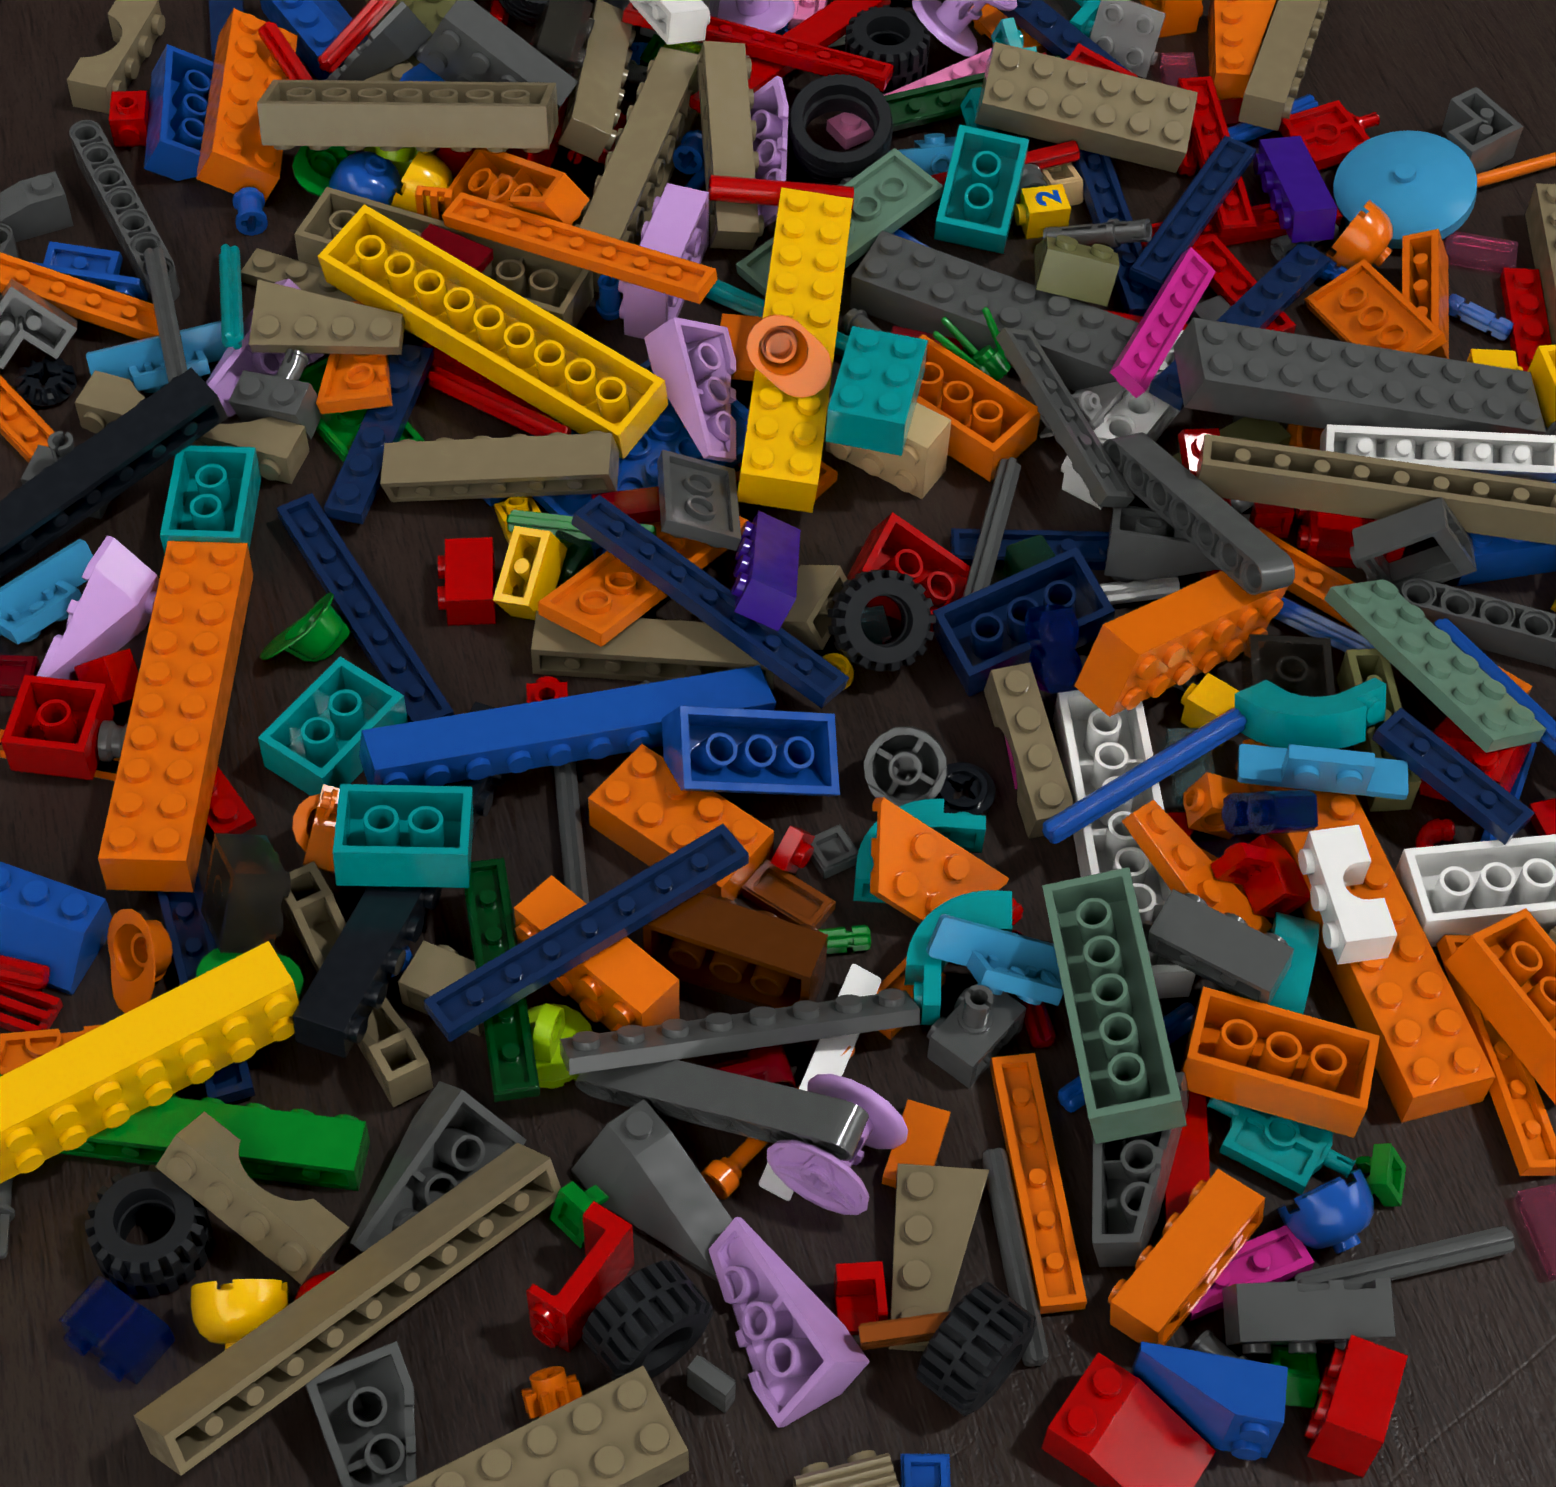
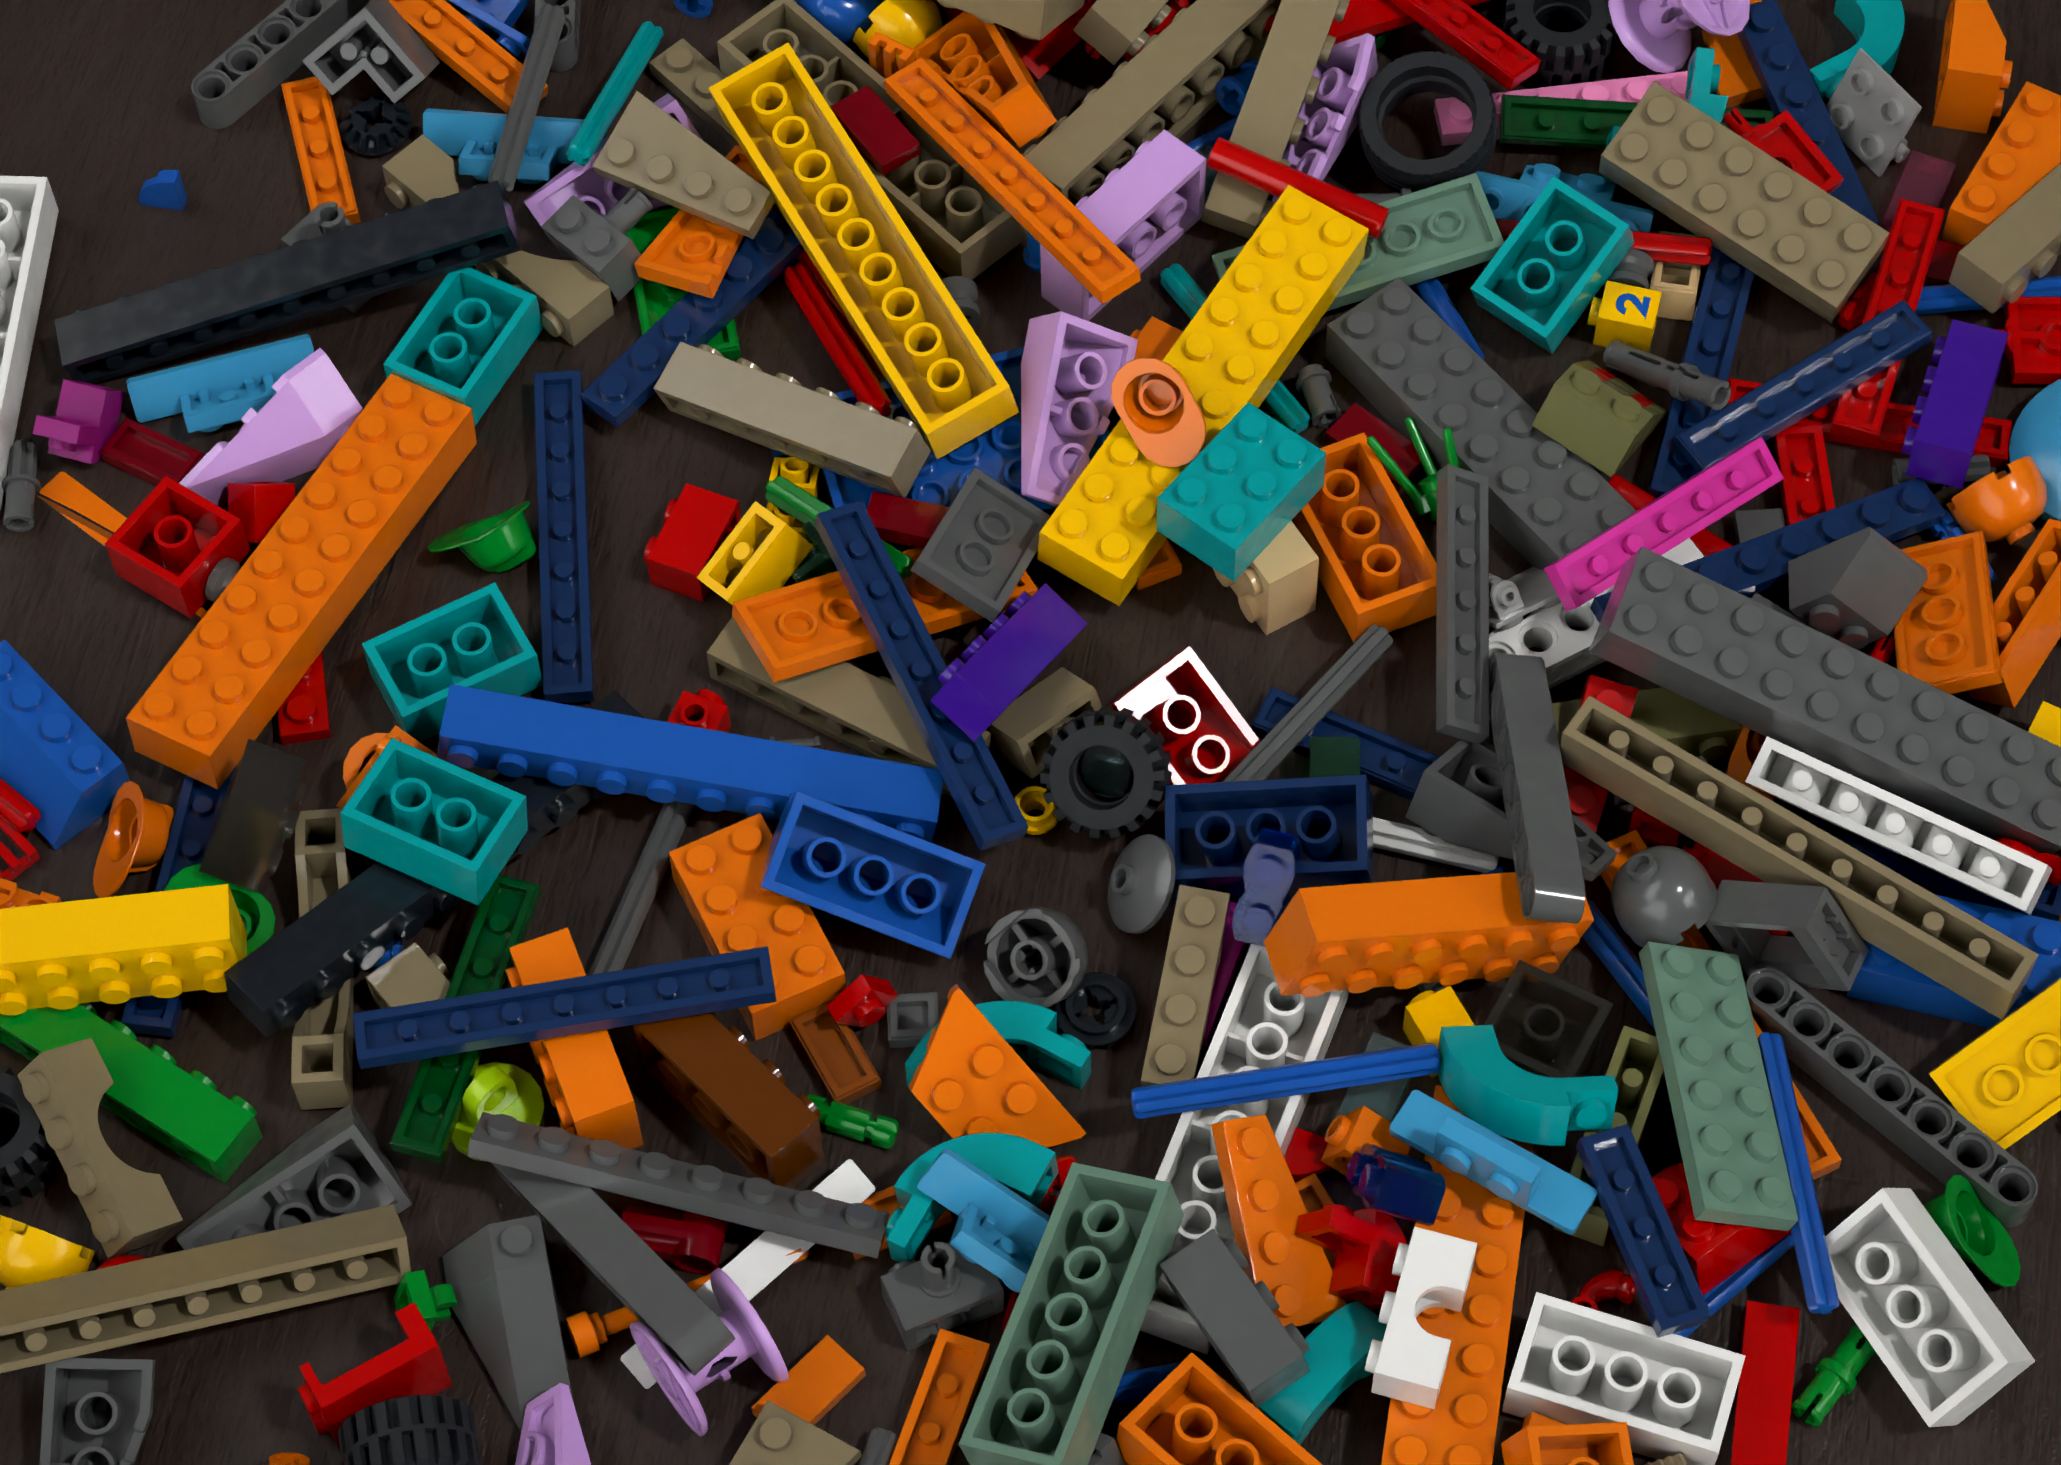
camera: 30 degrees right, 5 degrees up
none -> dark grey dish [1108,834,1176,934]
none -> dark grey cylinder [1611,845,1717,947]
none -> dark grey slope [1788,526,1927,650]

